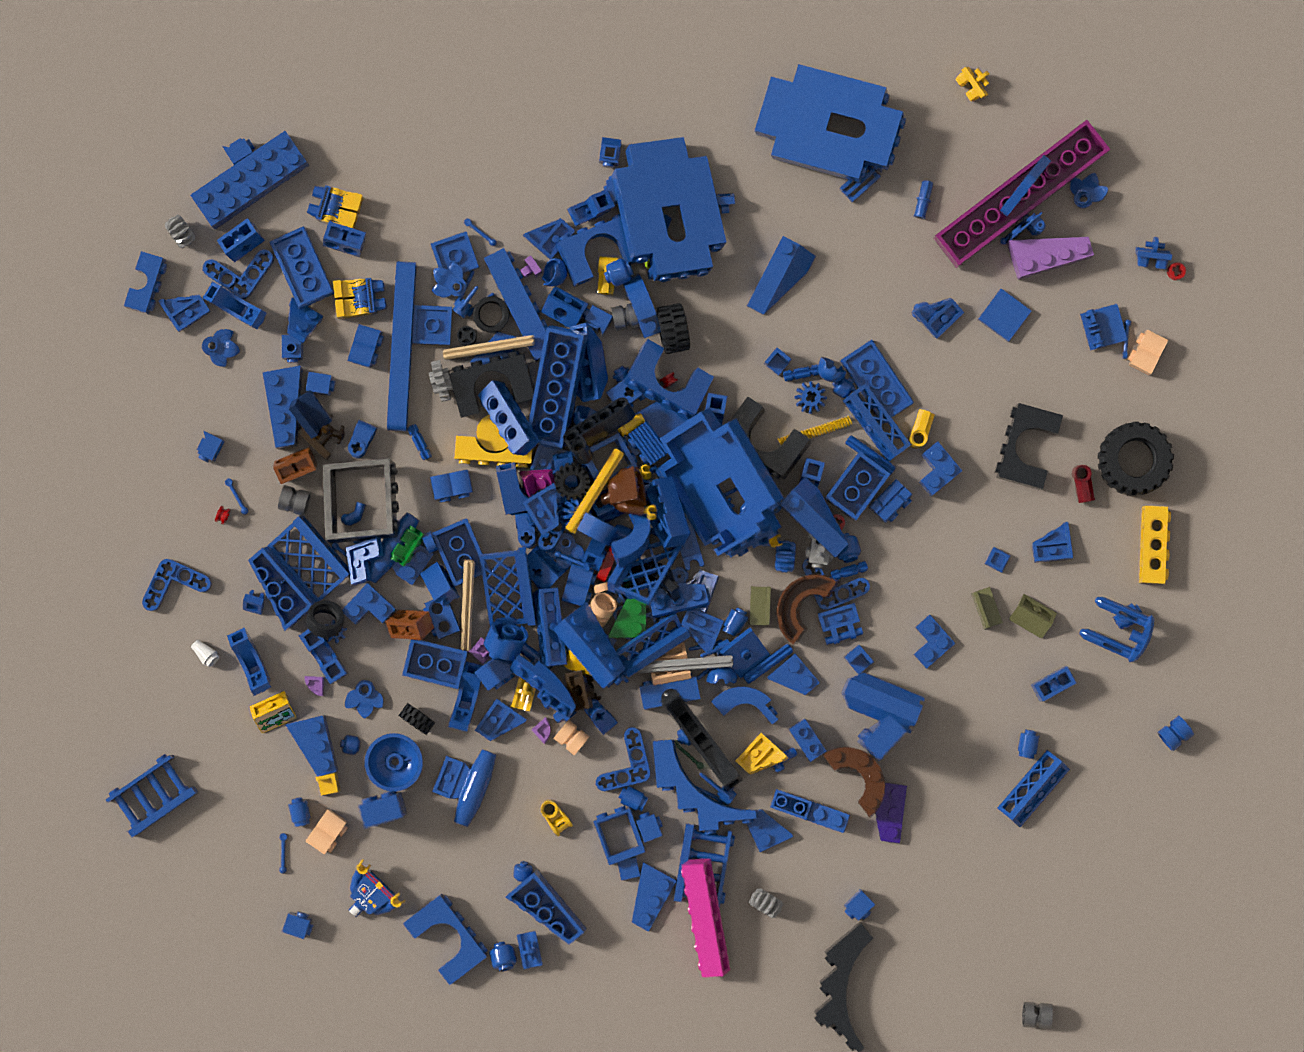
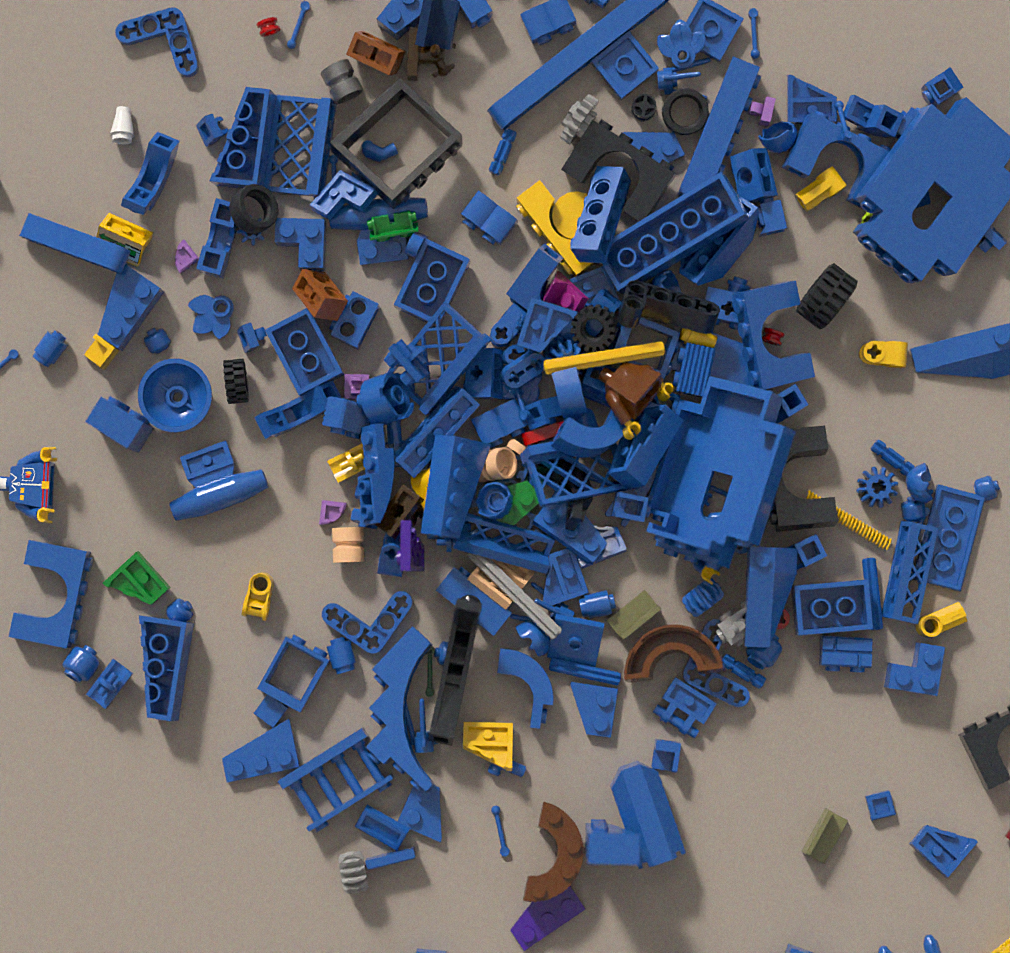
camera: 50 degrees right, 0 degrees up
light nougat brick [306,809,348,855] -> none
blue piece [348,420,377,458] -> none
blue hinge [420,562,460,606] -> none
tan axle [443,335,535,360] -> none
tan axle [460,560,475,651] -> none
blue wing [475,699,527,741] -> none
blue head [604,259,634,287] -> none
flat silver wheel [611,303,640,331] -> none
blue arch [623,274,661,338] -> none
blue brick [636,811,663,843] -> none
blue plate [672,567,689,583] -> none
dark pink brick [681,858,730,977] -> none
blue panel [764,347,792,376] -> none
blue slope [770,789,851,833] -> none
blue brick [788,719,826,762] -> none
blue plate [913,615,955,669] -> none
olive panel [1009,594,1057,638] -> none
none -> blue beam [19,213,131,274]
none -> green wing [103,551,171,605]
none -> blue tile [237,323,267,353]
none -> blue tile [354,804,410,851]
none -> blue tile [365,846,416,870]
none -> blue hips [384,339,430,386]
none -> dark purple wing [397,520,425,572]
none -> blue hair [475,482,513,520]
none -> blue hinge [491,806,510,857]
none -> blue beam [501,351,545,388]
none -> blue window [611,492,651,522]
none -> blue hinge [834,101,852,141]
none -> yellow piece [859,341,908,368]
none -> blue piece [973,476,1000,502]

